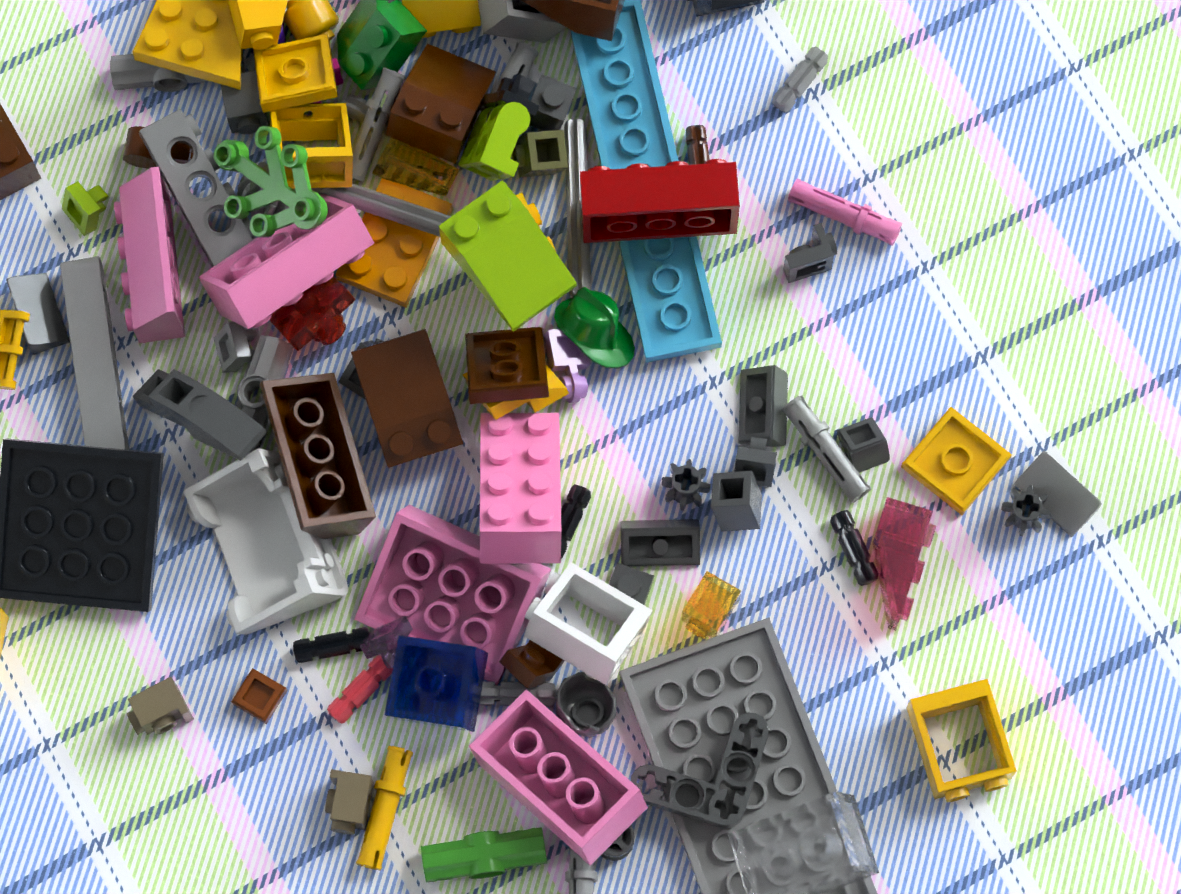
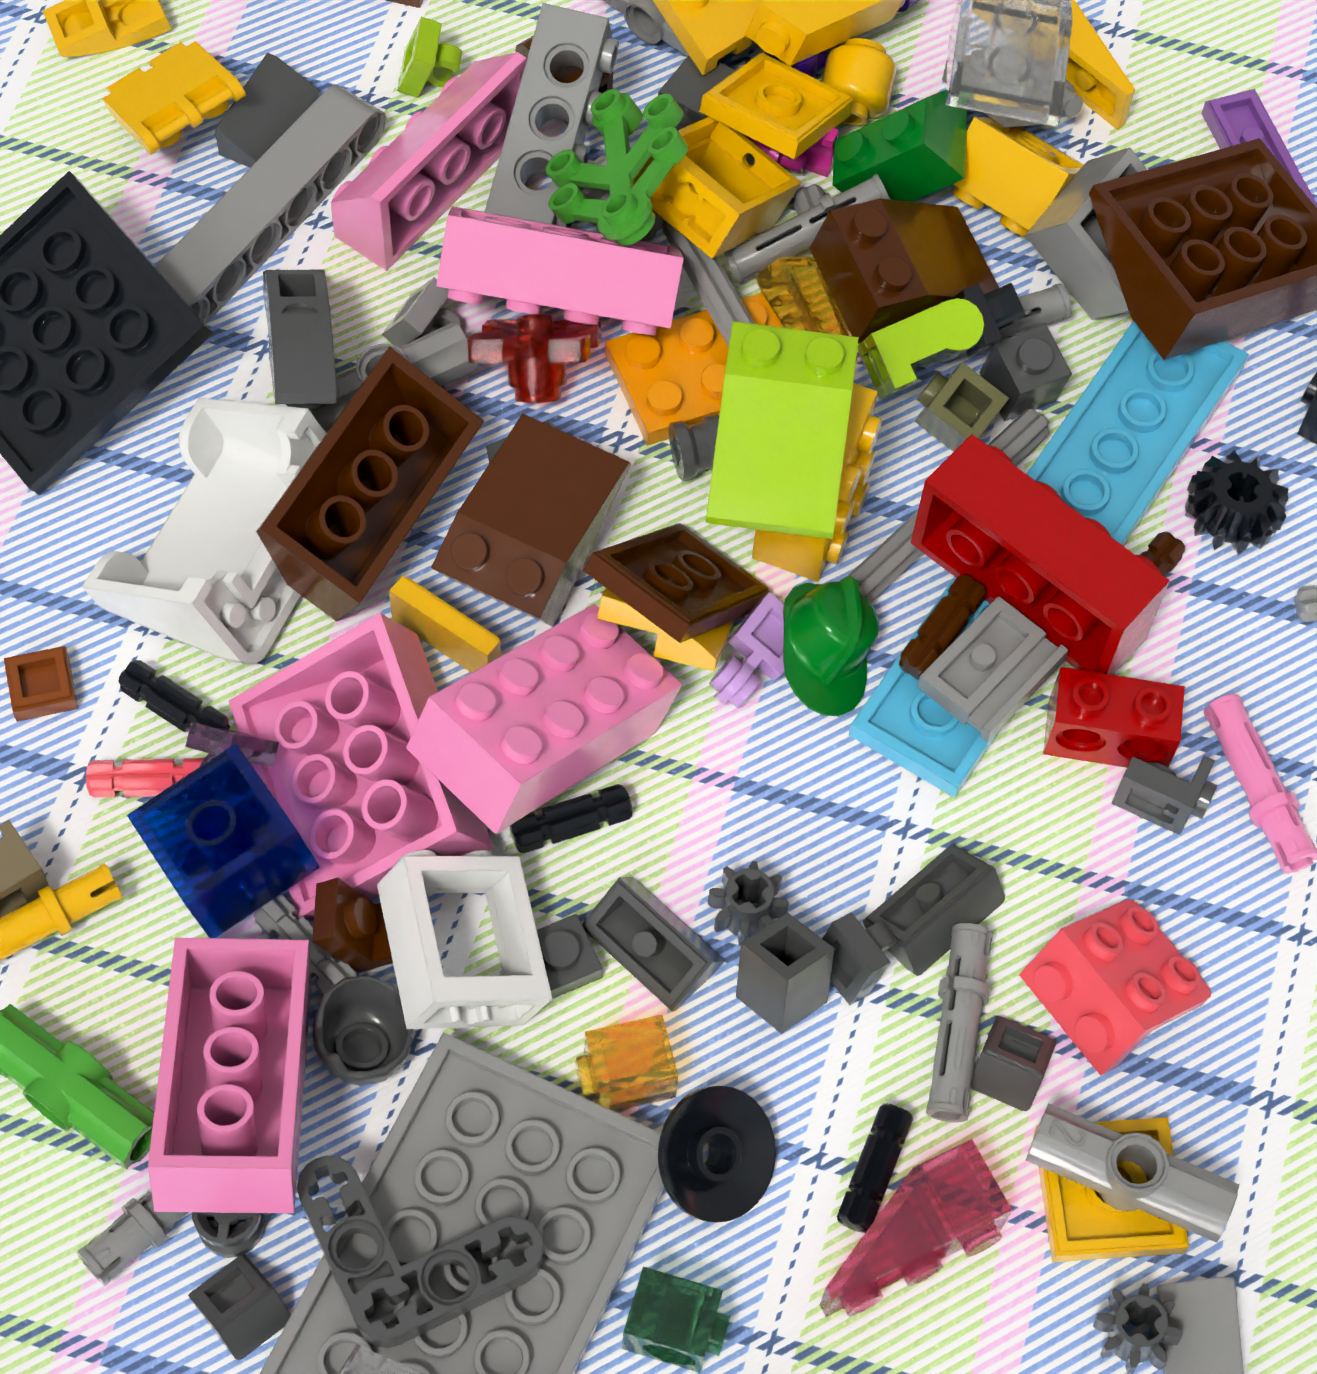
camera: 40 degrees right, 10 degrees down
none -> dark grey slope [188,1253,291,1360]
none -> yellow tile [389,576,501,673]
none -> clear green brick [622,1266,731,1373]
none -> black dish [658,1086,776,1222]
none -> dark grey wheel [668,413,719,481]
none -> reddish brown axle [899,574,986,680]
none -> light grey plate [917,596,1069,742]
none -> coral bracket [1019,899,1211,1076]
none -> light grey piece [1025,1103,1240,1243]
none -> red brick [1043,667,1185,768]
none -> black gear [1185,450,1289,555]

